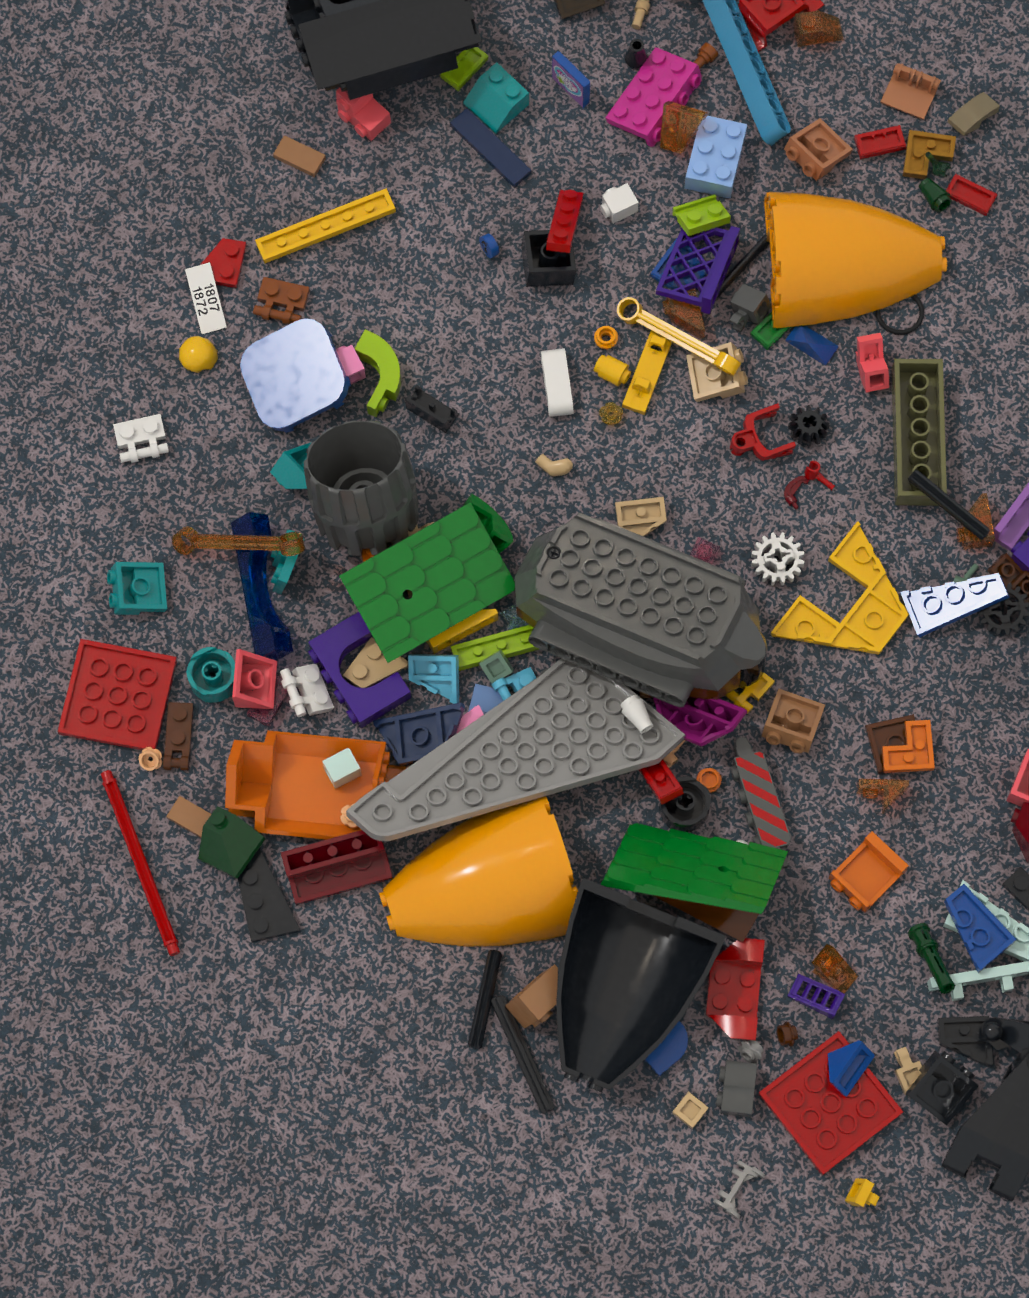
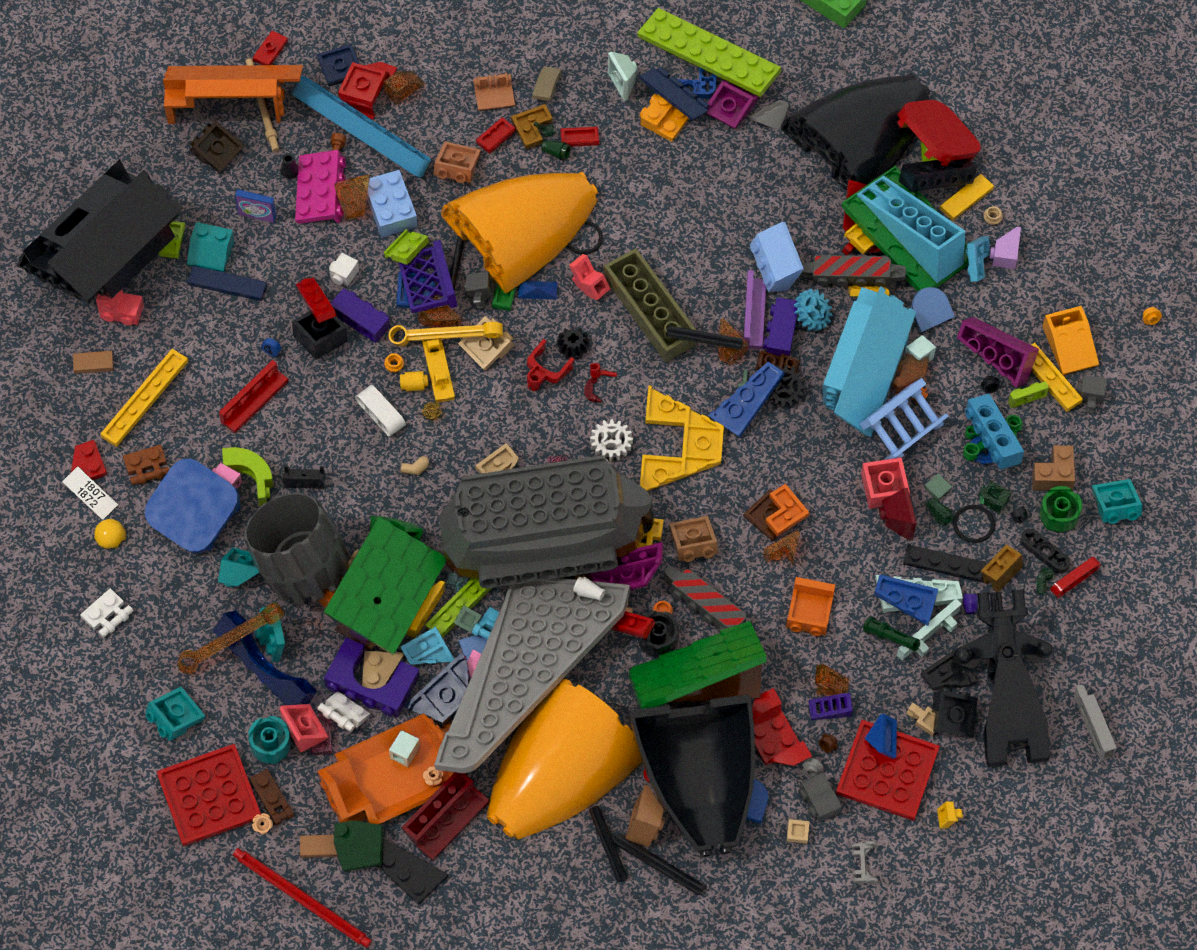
camera: 35 degrees left, 10 degrees down
none -> red fence [219,360,288,434]
none -> dark purple brick [330,288,390,343]

